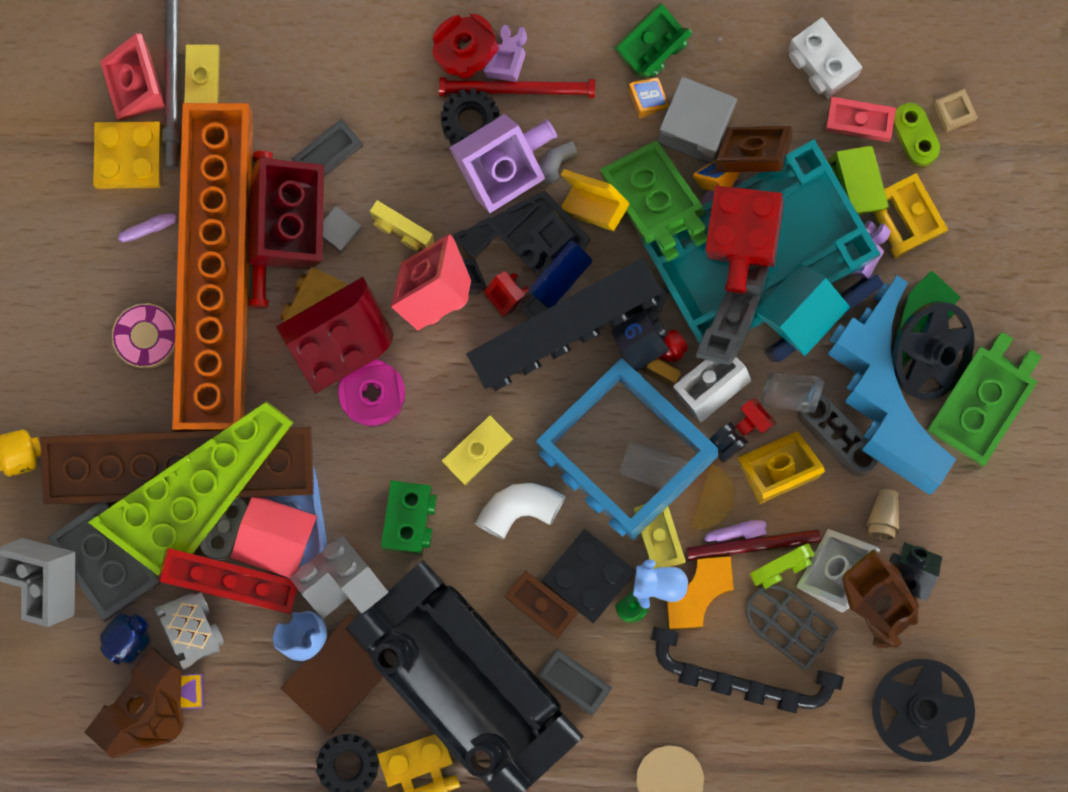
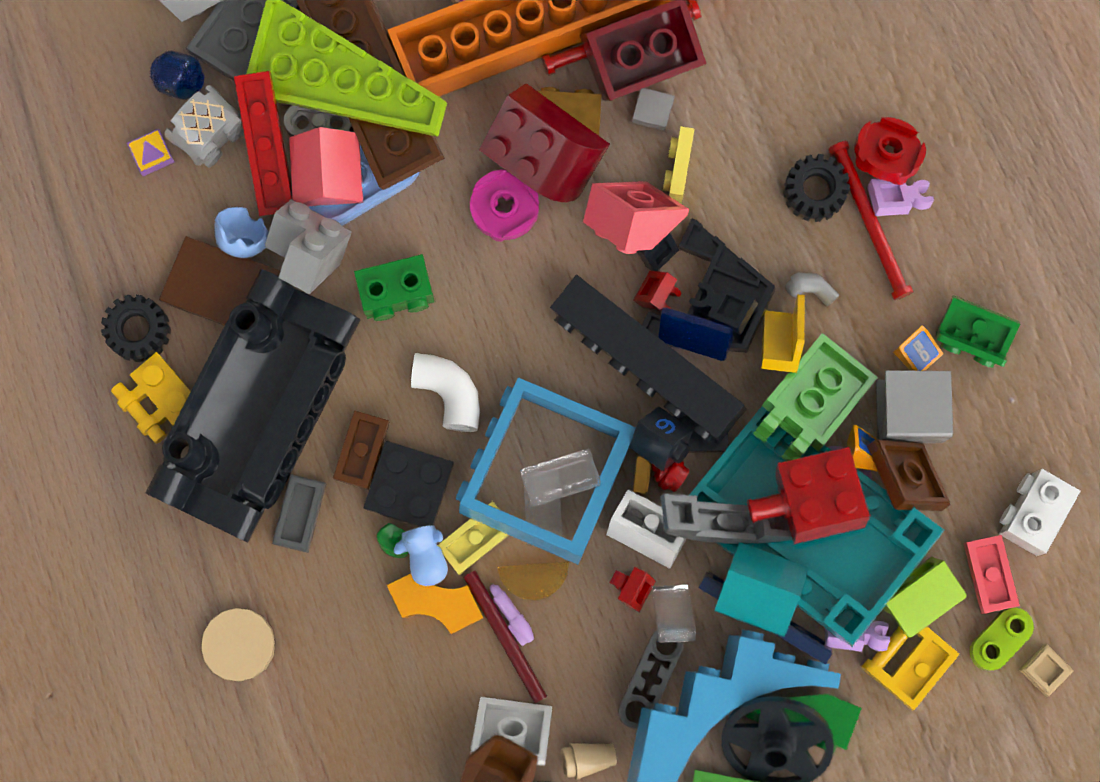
camera: 70 degrees right, 0 degrees up
reddish brown piece [84,647,184,758] -> none
dark grey tile [291,119,363,177] -> none
light yellow plate [442,416,513,486] -> none
lavender brick [449,114,557,213] -> none
black bar [650,626,845,714] -> none
black wheel [709,422,748,463] -> none
yellow slope [737,431,825,505] -> none
dark grey window [746,585,838,671] -> none
lime plate [749,543,815,589] -> none
none -> clear tile [520,449,601,507]

